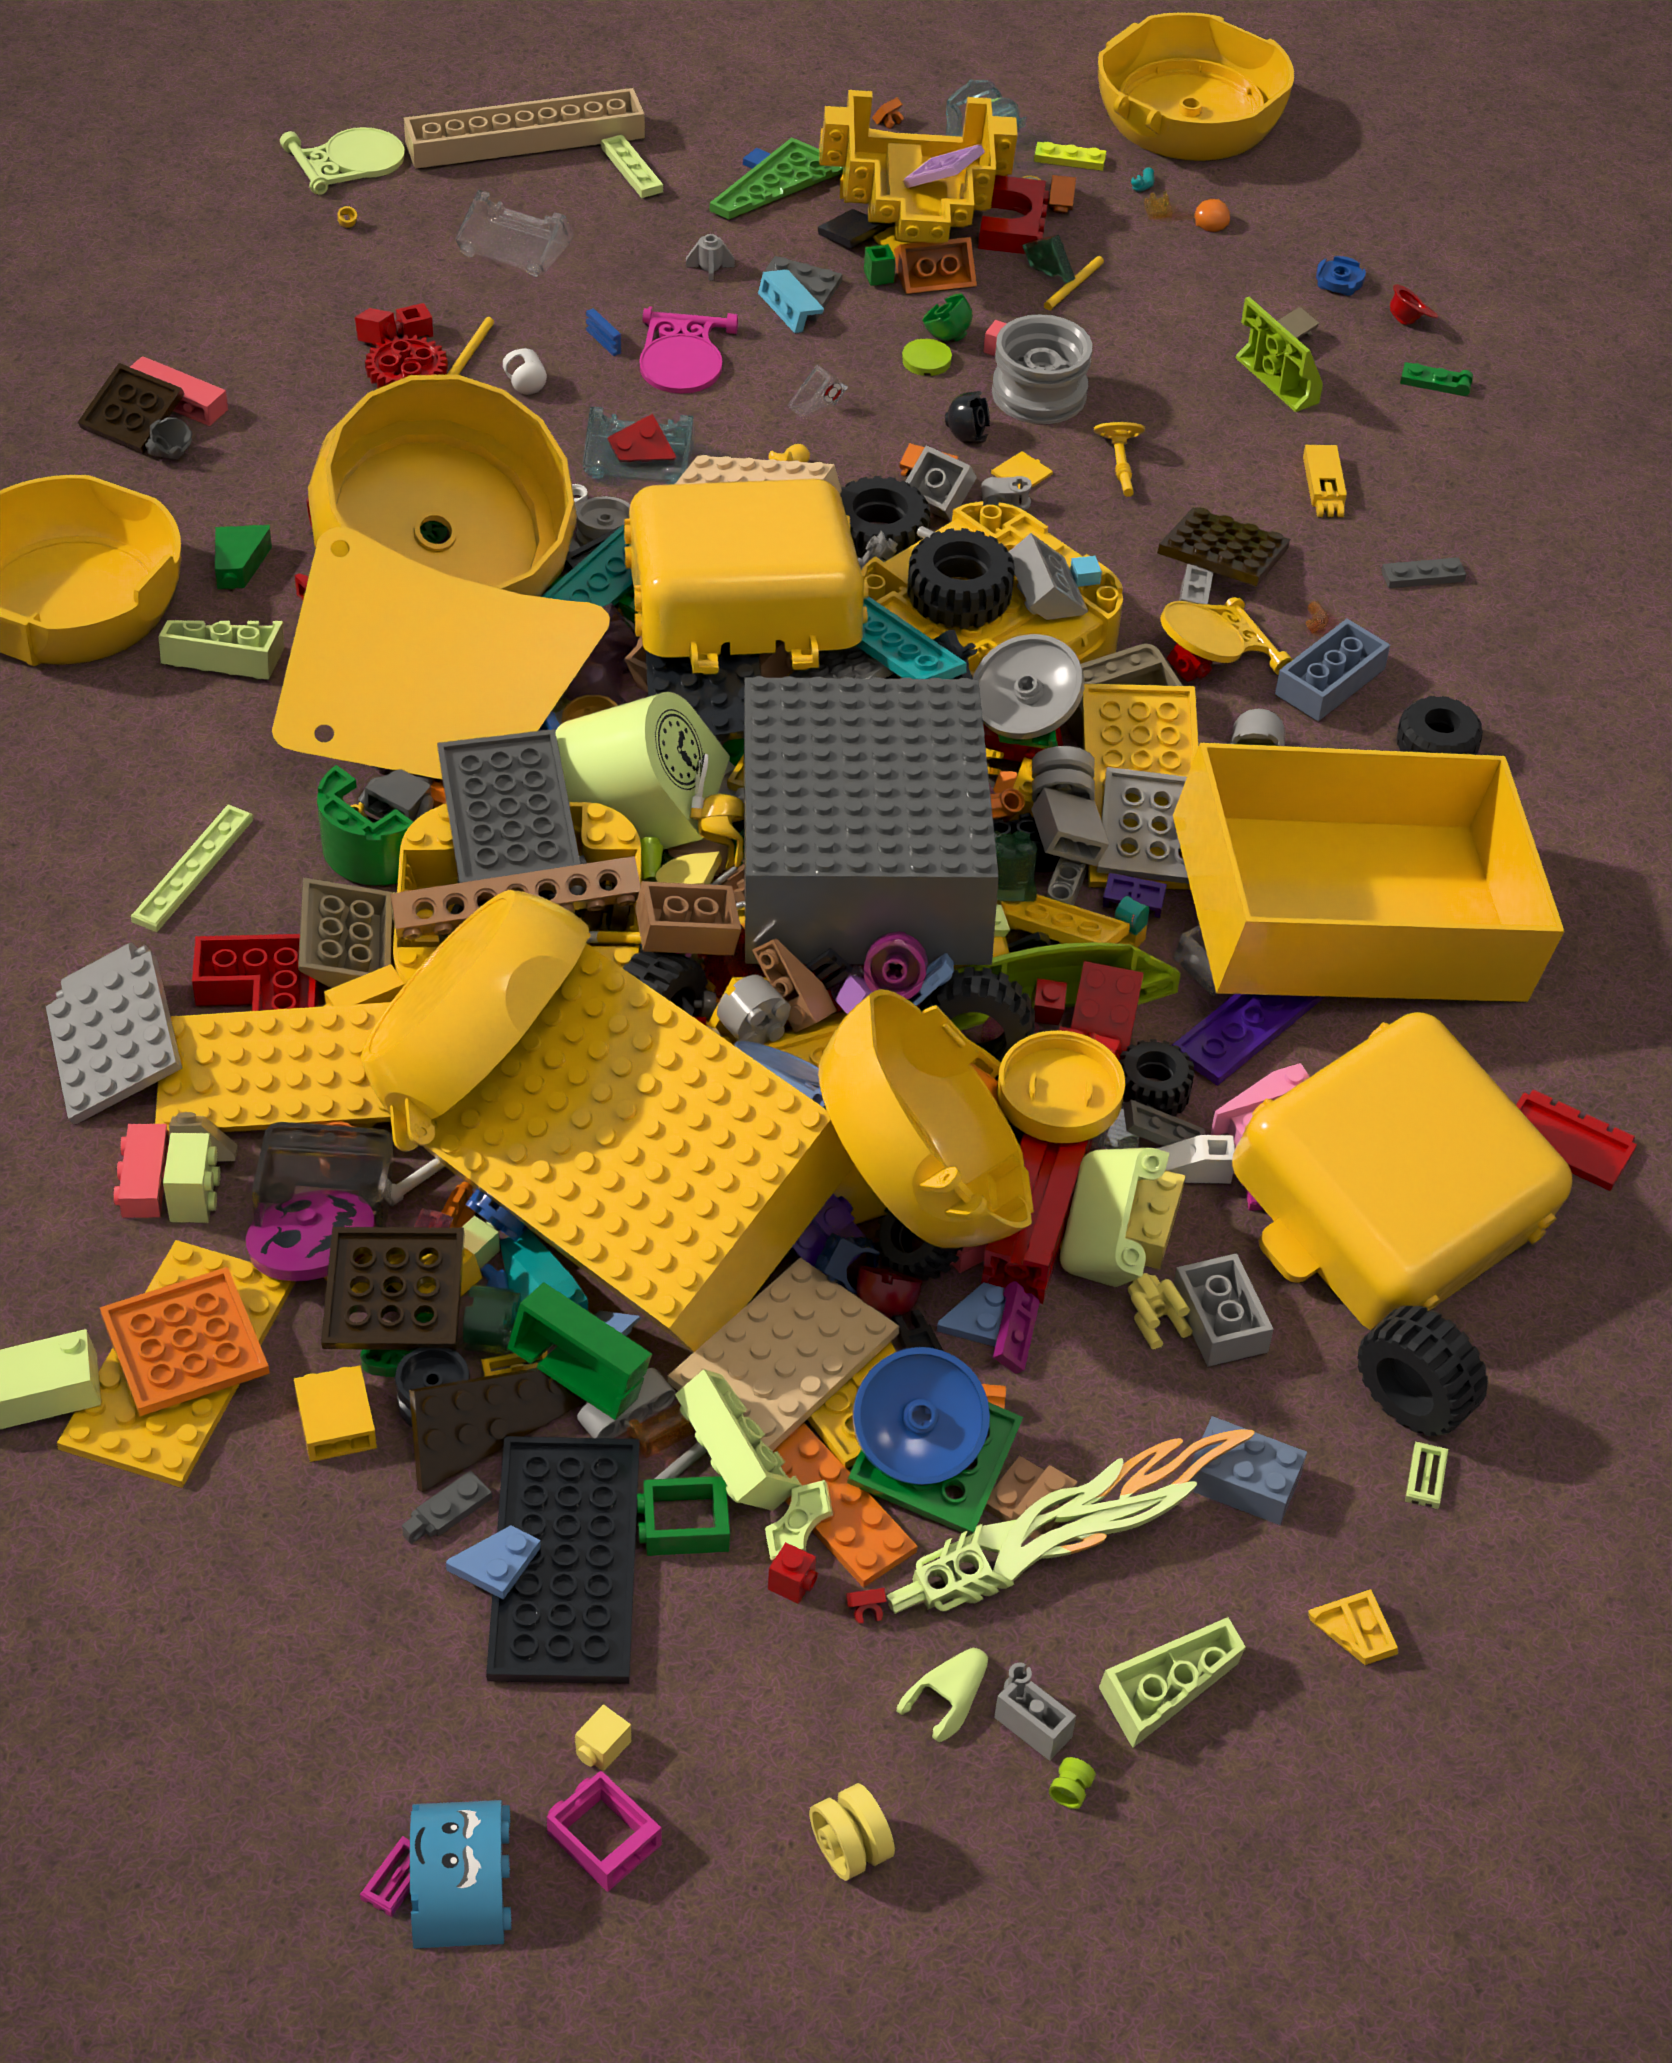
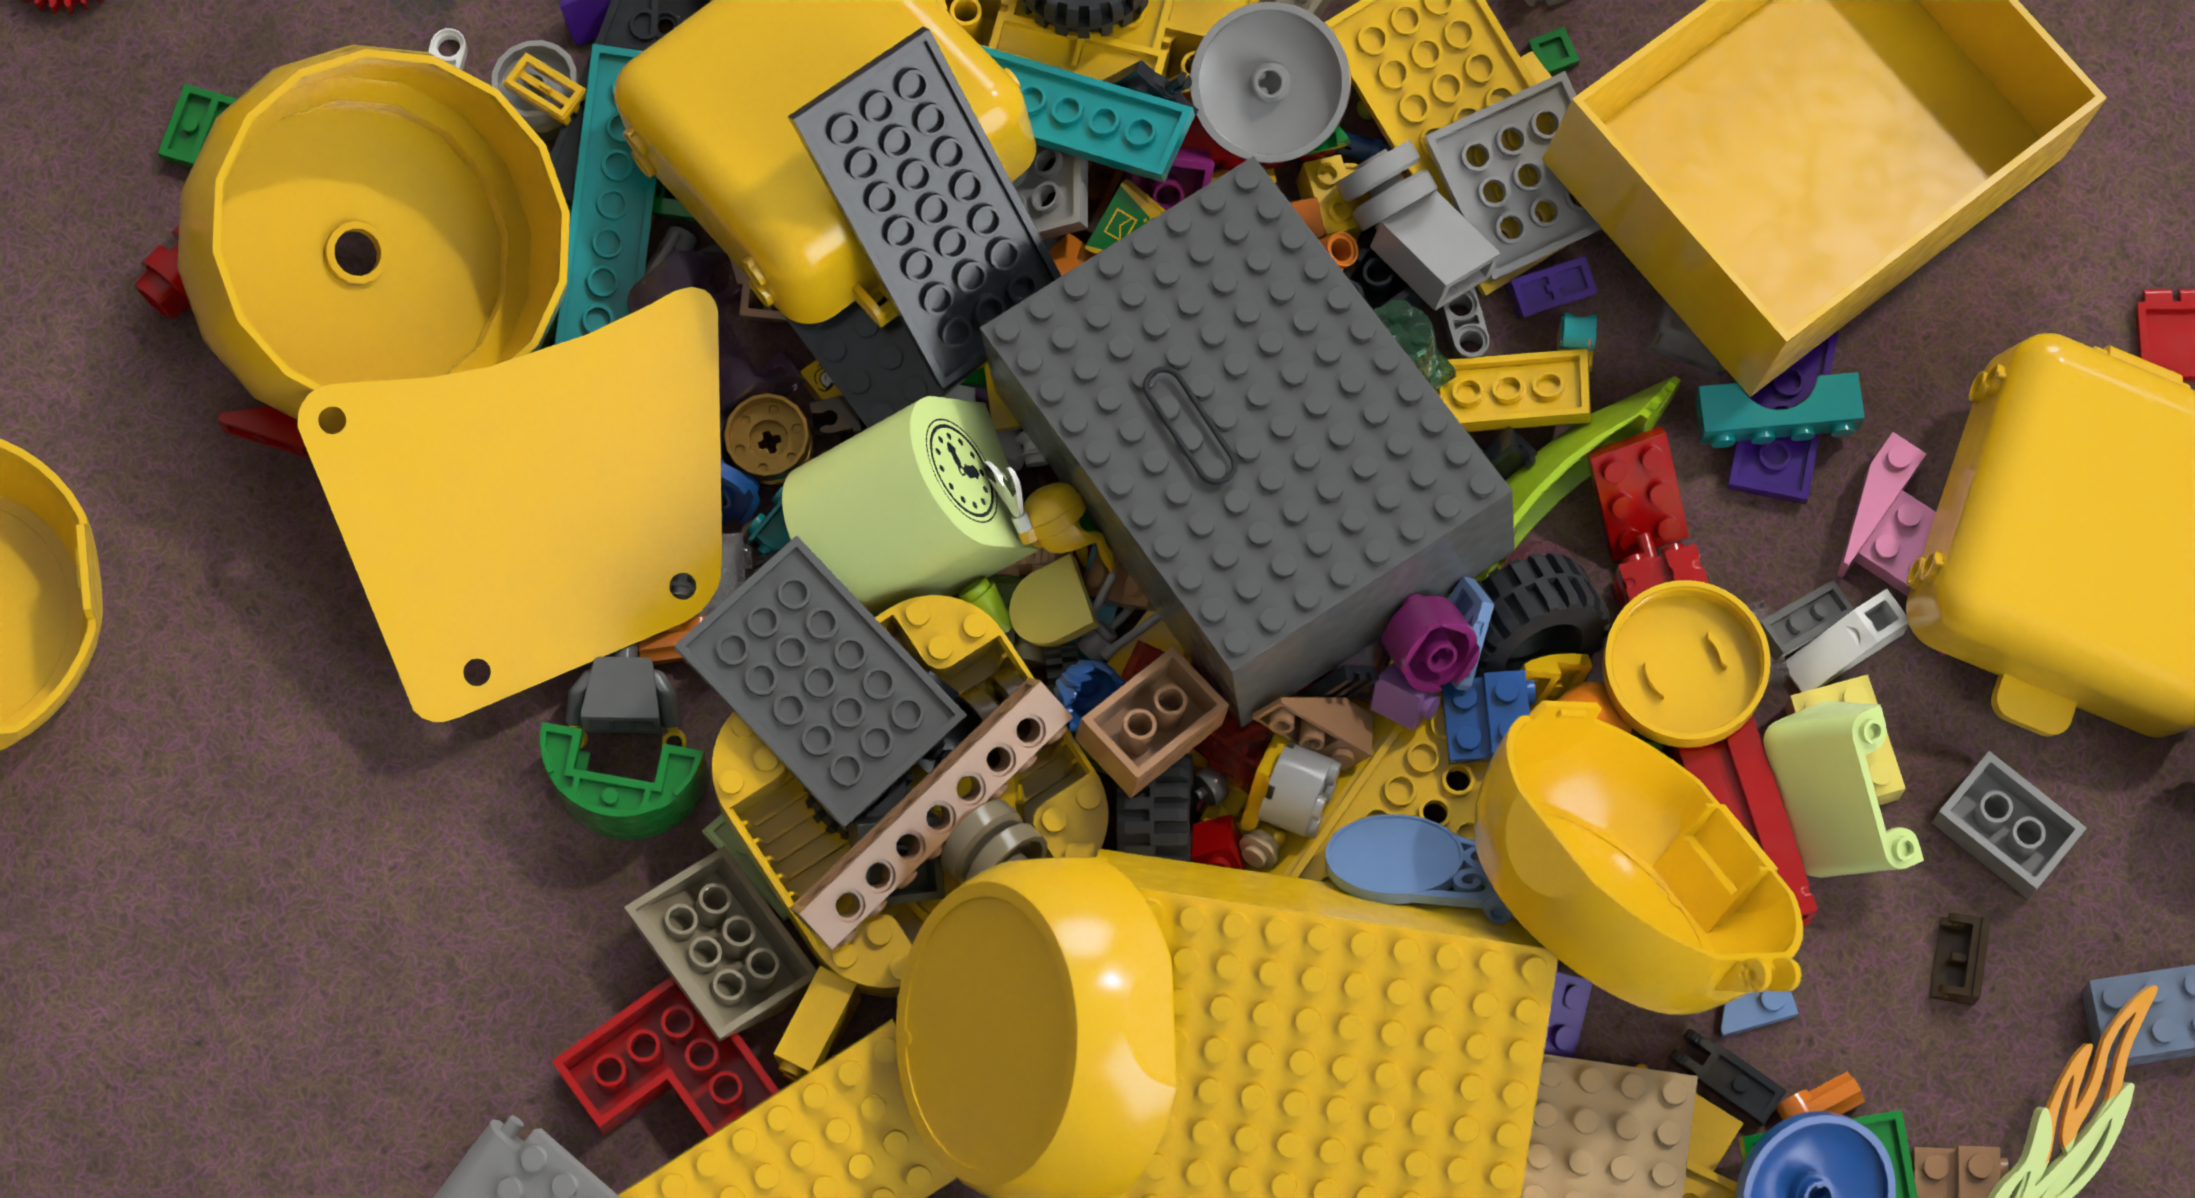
camera: 30 degrees left, 25 degrees up
yellowish green tile [131,805,253,932] -> none
yellowish green wedge [159,620,284,679] -> none
green slope [215,525,272,589] -> none
yellow bar [586,931,642,944] -> none
dark blue piece [814,1232,881,1295] -> none
dark red cylinder [856,1266,922,1319] -> none
magenta plate [993,1281,1039,1374] -> none
red brick [1031,978,1067,1025] -> none
black tyre [1118,1039,1194,1117] -> none
light yellow plant [1128,1273,1192,1349] -> none
none -> yellow tile [503,52,587,126]
none -> plate [787,26,1061,389]
none -> black piece [1143,367,1238,485]
none -> teal arch [1694,372,1865,448]
none -> dark brown hinge [1929,913,1991,1006]

